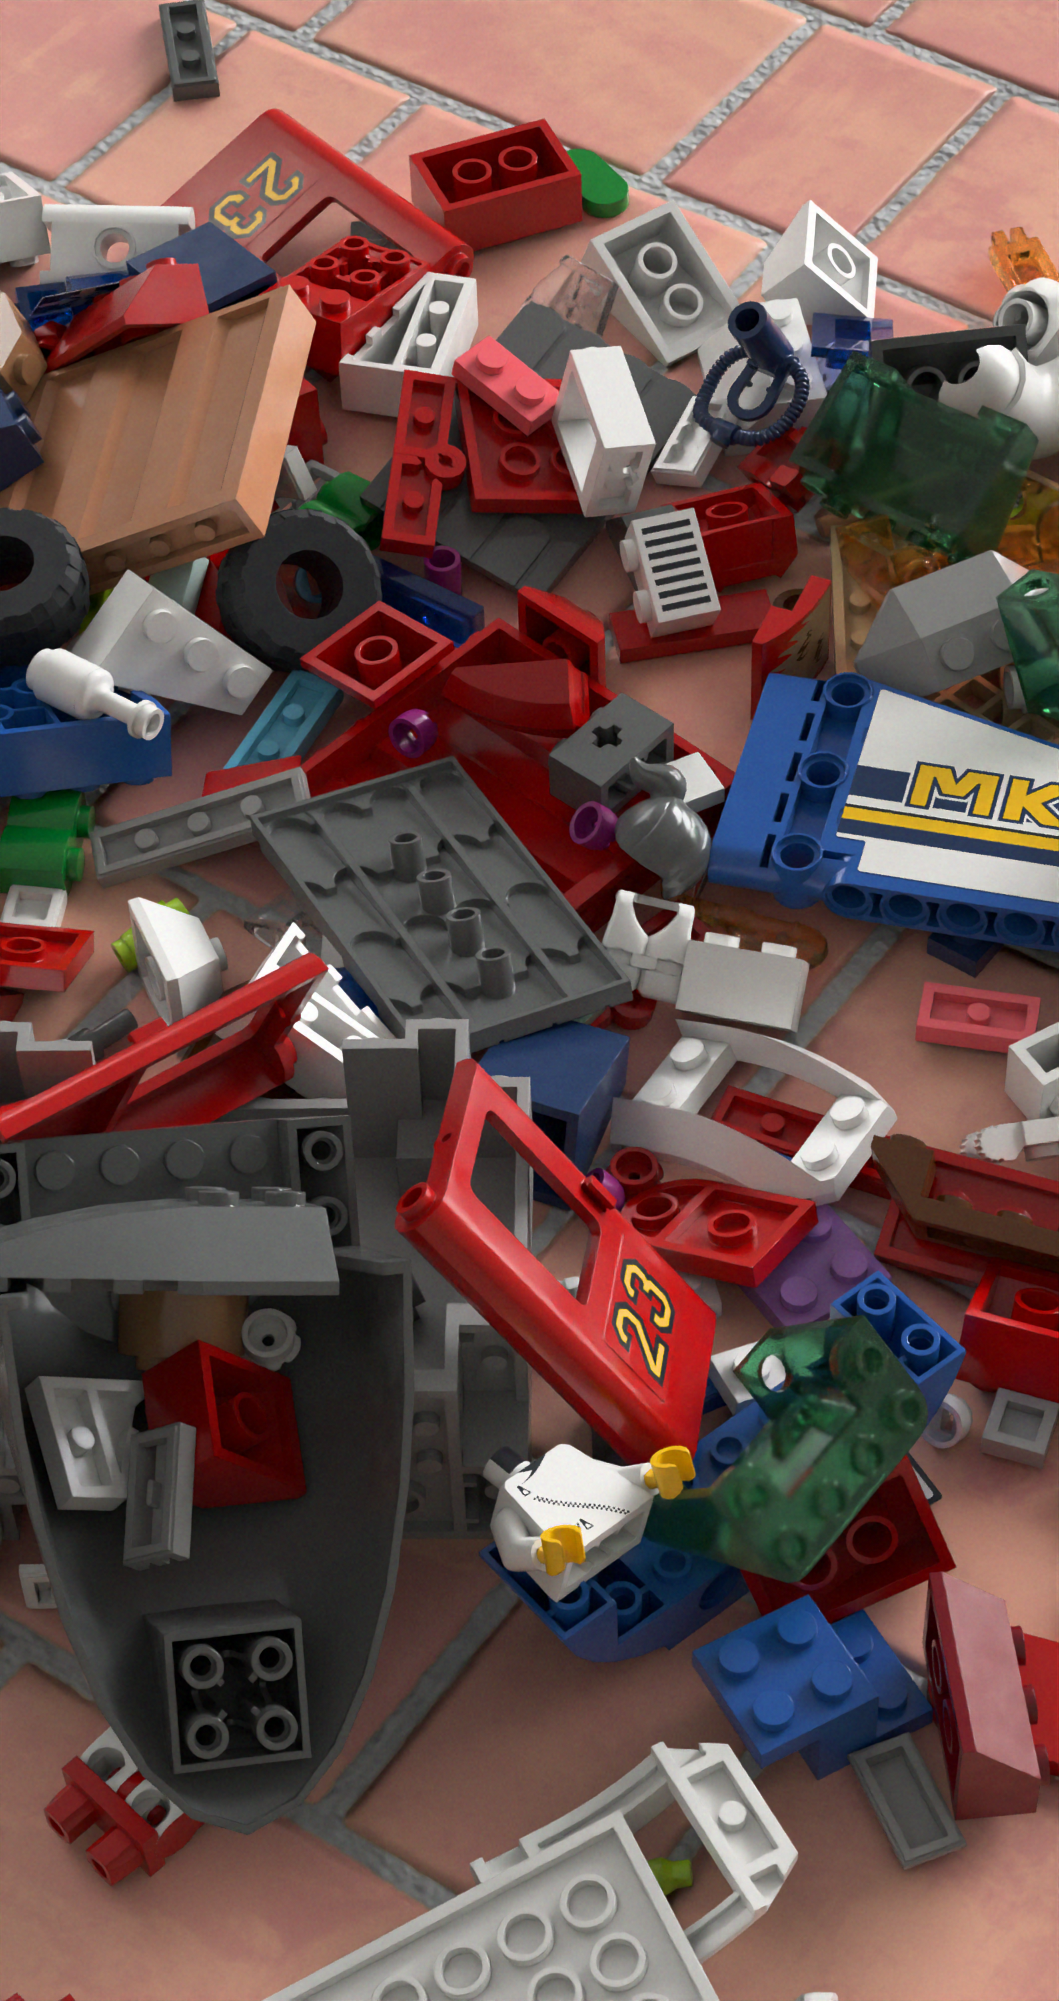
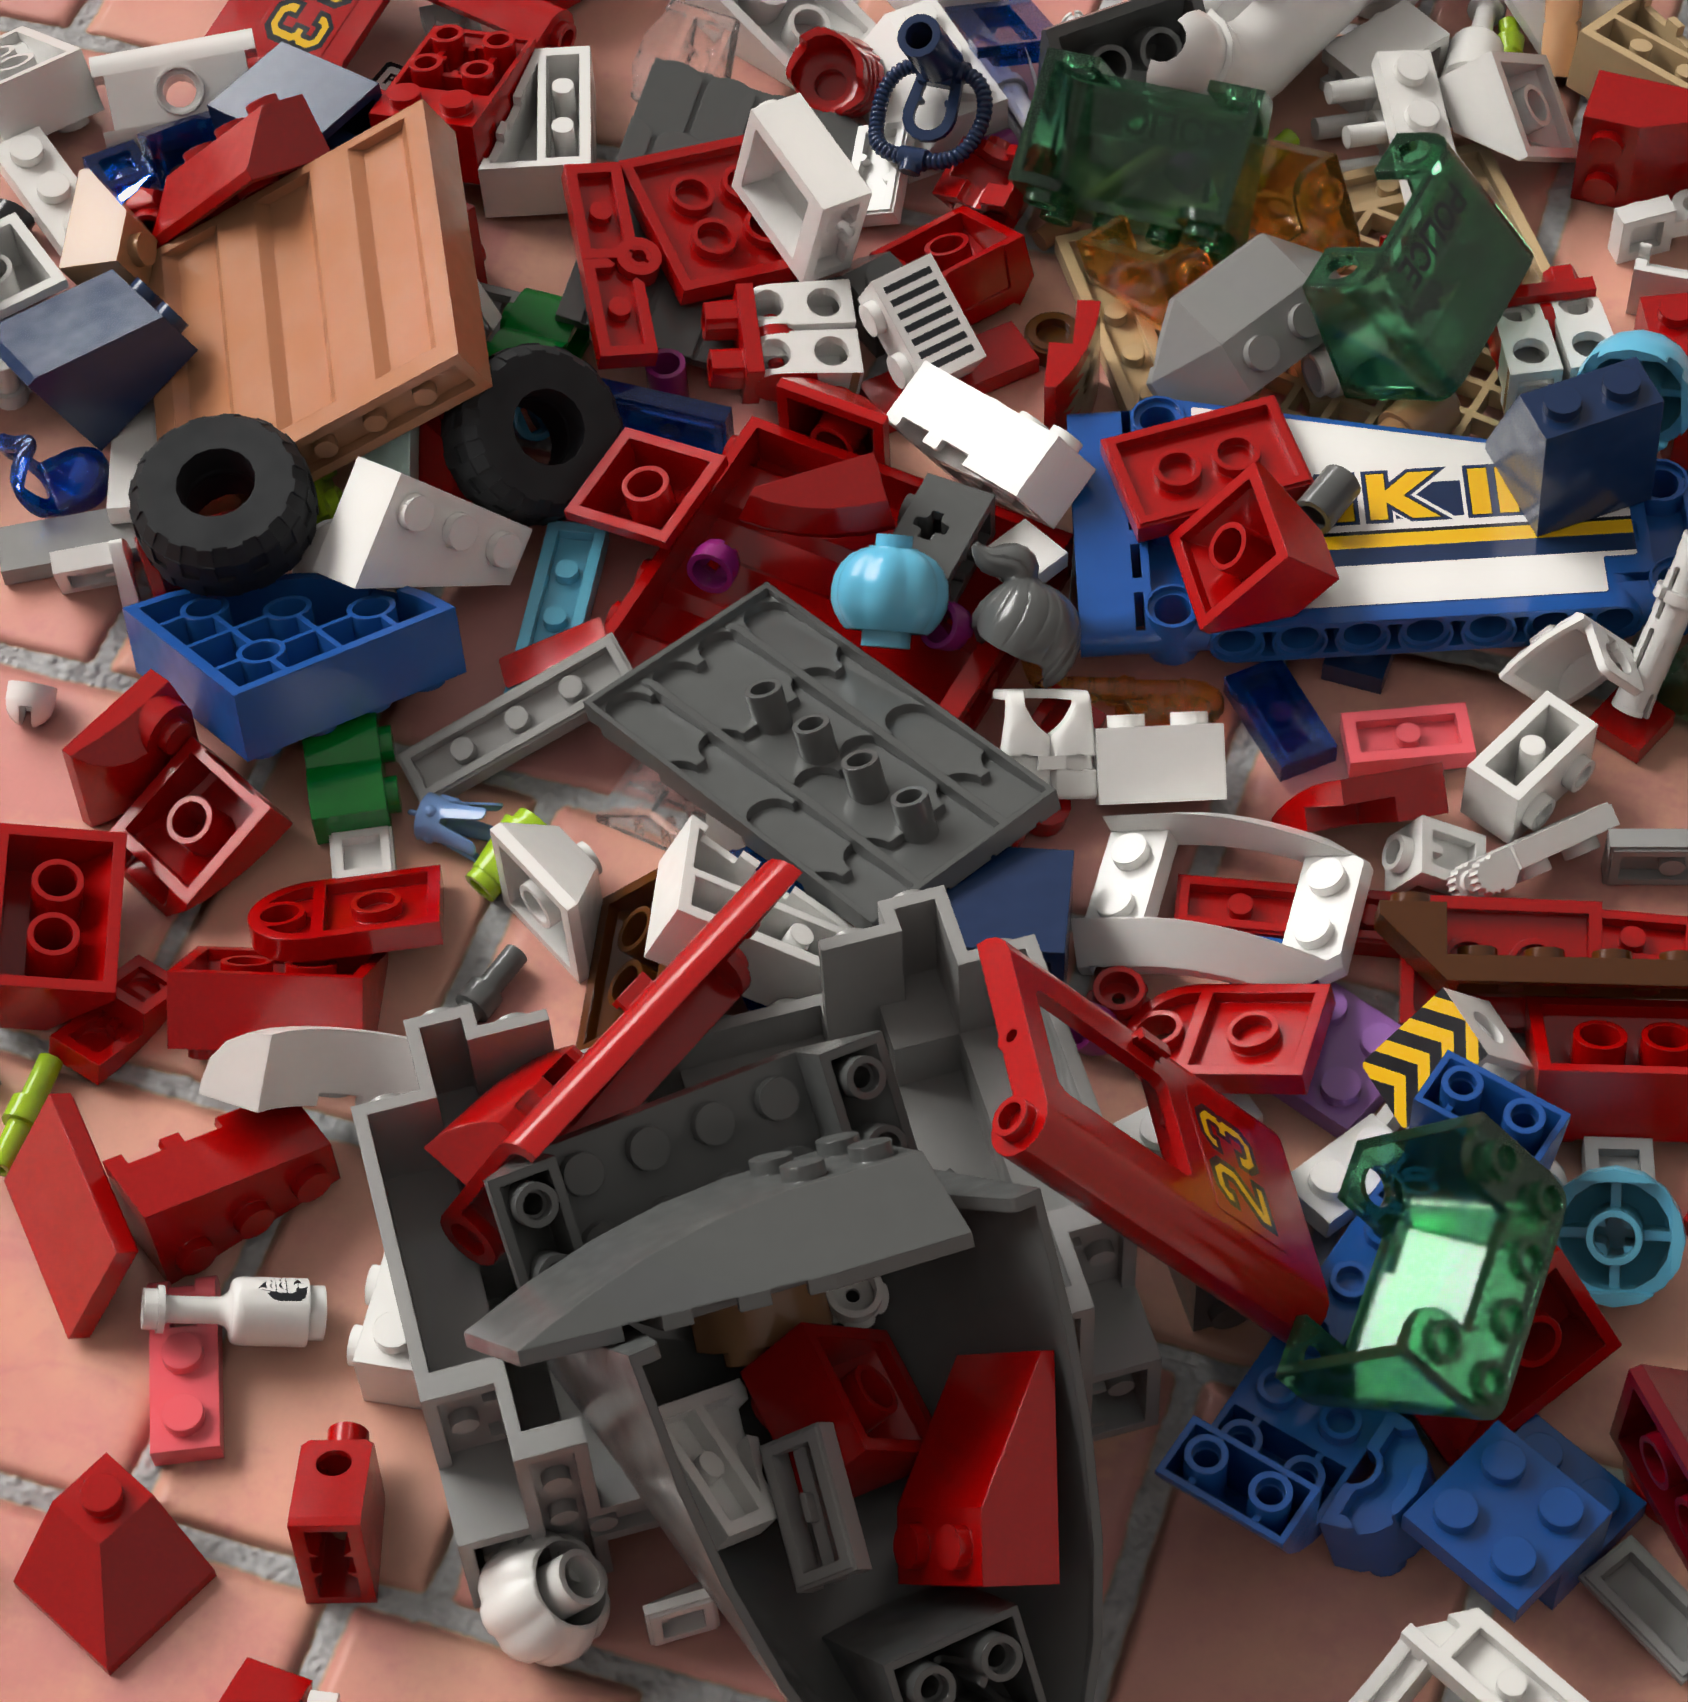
camera: 15 degrees left, 5 degrees up
white piece [26,648,164,740] -> none
black sticker [30,282,119,316] -> none
coral plate [451,335,559,436] -> none
white torso [483,1444,696,1603] -> none
none -> medium blue piece [408,792,503,862]
none -> hips [701,279,864,404]
none -> red hair [786,26,884,119]
none -> medium azure plant [830,533,949,650]
none -> white wedge [886,361,1096,529]
none -> red slope [893,1350,1060,1587]
none -> red tile [1100,395,1314,543]
none -> red slope [1168,461,1339,634]
none -> clear blue plate [1223,660,1338,782]
none -> red slope [1271,762,1449,833]
none -> dark grey hinge [1296,464,1361,534]
none -> blue cylinder [1319,1408,1436,1577]
none -> piece [1363,988,1534,1129]
none -> white bracket [1382,815,1486,896]
none -> medium azure cylinder [1543,1165,1686,1308]

